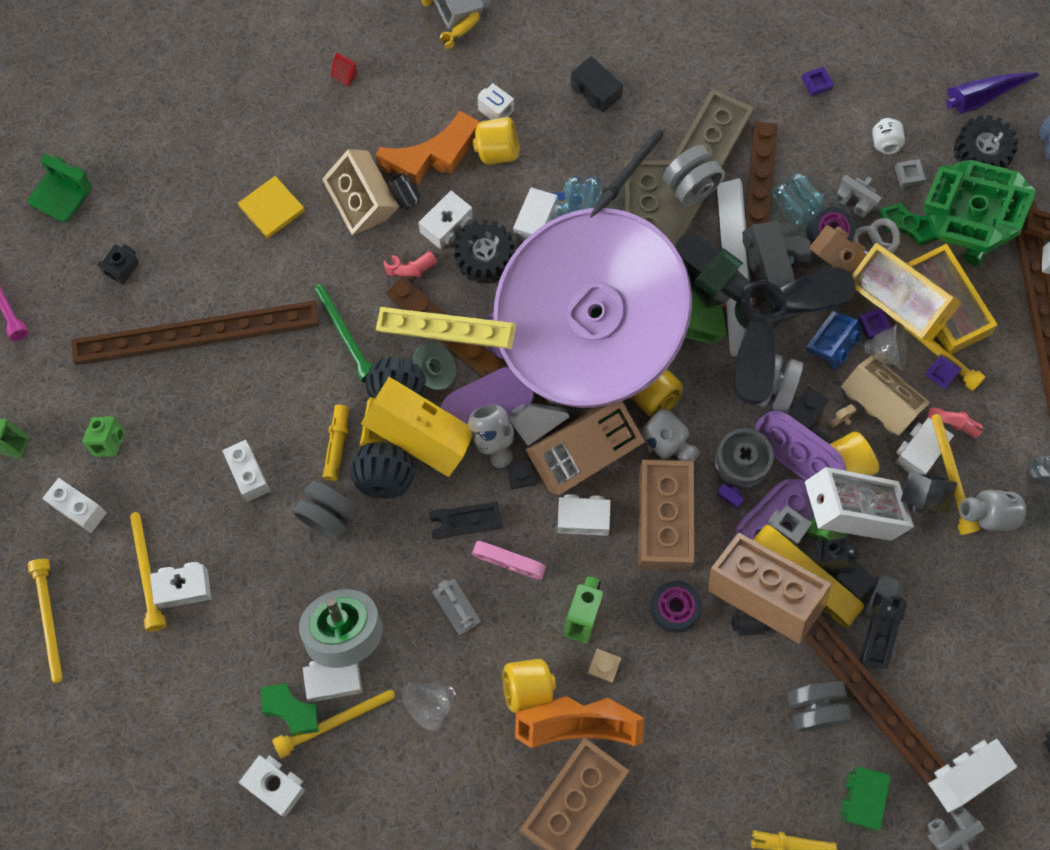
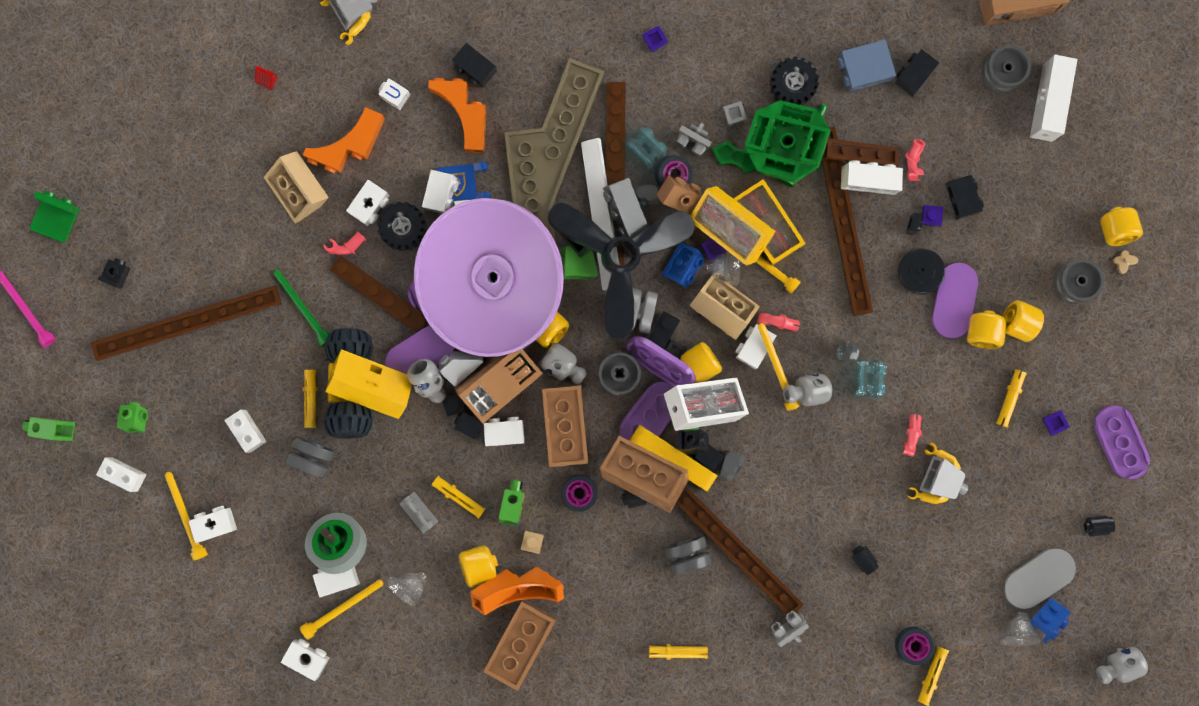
camera: 10 degrees left, 15 degrees up
yellow piece [27,559,62,683] -> none
yellow tile [238,176,305,239] -> none
green tile [261,683,319,736] -> none
light yellow tile [376,307,517,349] -> none
black brick [388,172,421,210] -> none
sand green dish [412,342,456,391] -> none
black plate [429,501,502,540] -> none
bright pink beam [472,541,546,580] -> none
yellow head [473,117,519,166] -> none
clear light blue brick [560,176,602,216] -> none
black piece [590,129,663,218] -> none
light grey wheel [663,145,725,206] -> none
clear green tile [694,248,743,298] -> none
dark purple plate [717,483,744,510] -> none
light grey brick [768,505,812,546] -> none
tan piece [828,404,856,429] -> none
green brick [840,766,891,831] -> none
light grey piece [851,218,900,255] -> none
black plate [859,592,907,669] -> none
white head [872,118,905,155] -> none
black brick [900,472,957,514] -> none
dark purple plate [925,354,962,389] -> none
white brick [928,739,1017,812] -> none
dark purple piece [946,72,1039,114] -> none
none -> orange arch [428,78,486,154]
none -> yellow pin [431,476,486,519]
none -> black brick [454,412,485,440]

